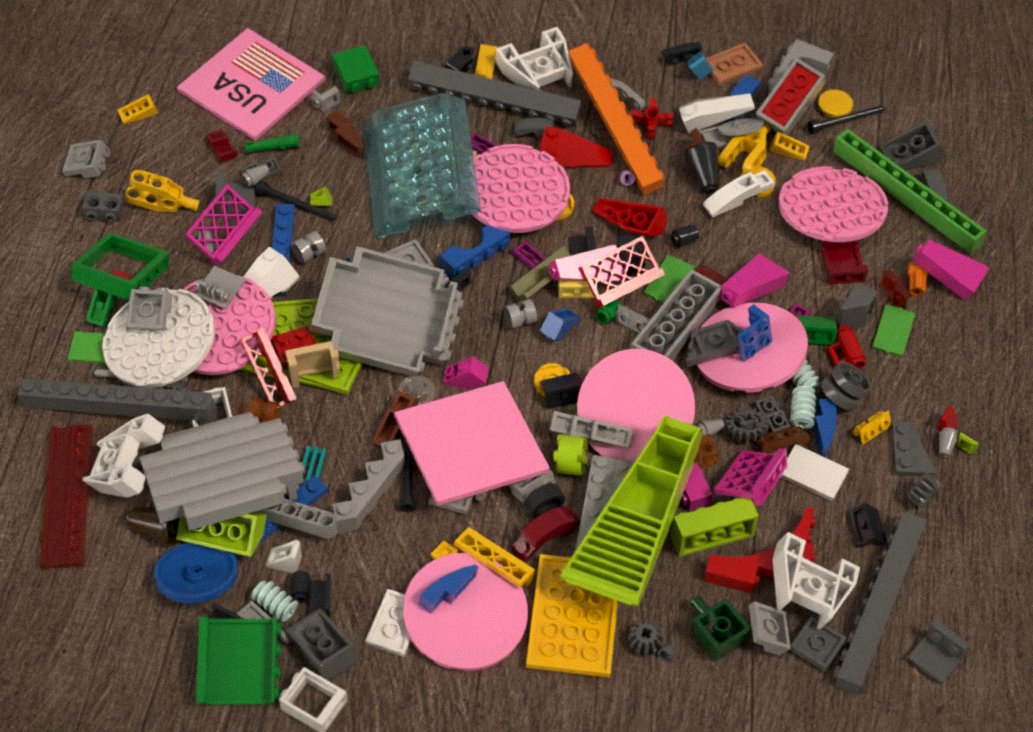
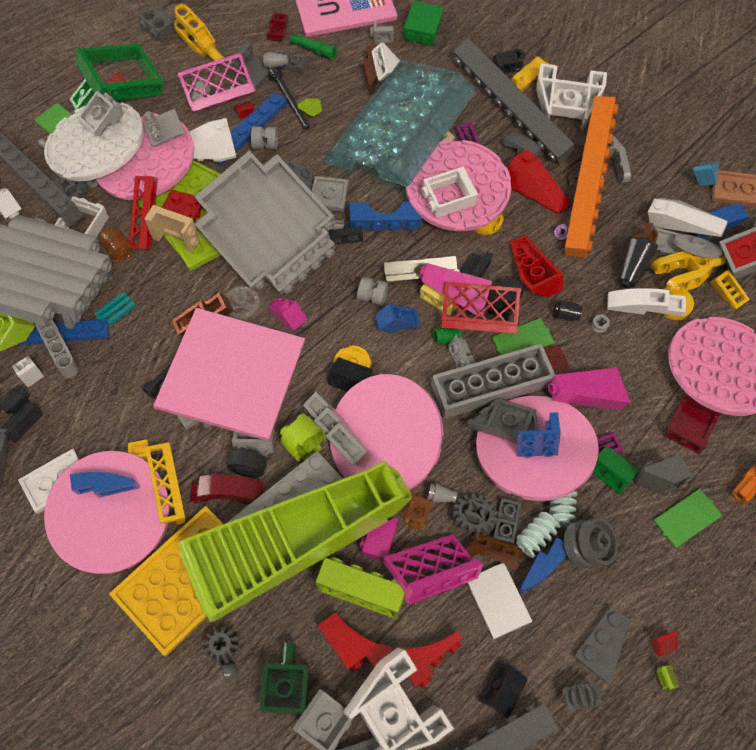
camera: 40 degrees right, 10 degrees up
light grey brick [332,439,405,533] -> none
magenta tile [512,240,546,269] -> none
red pin [631,98,673,139] -> none
black panel [662,42,702,66] -> none
red piece [826,325,866,369] -> none
yellow hinge [852,410,891,445] -> none
clear red slope [881,269,910,310] -> none
light grey cone [938,427,959,458] -> none
none -> red slope [233,100,255,119]
none -> white slope [371,43,400,81]
none -> white window [421,167,478,218]
none -> light grey bush [591,314,610,333]

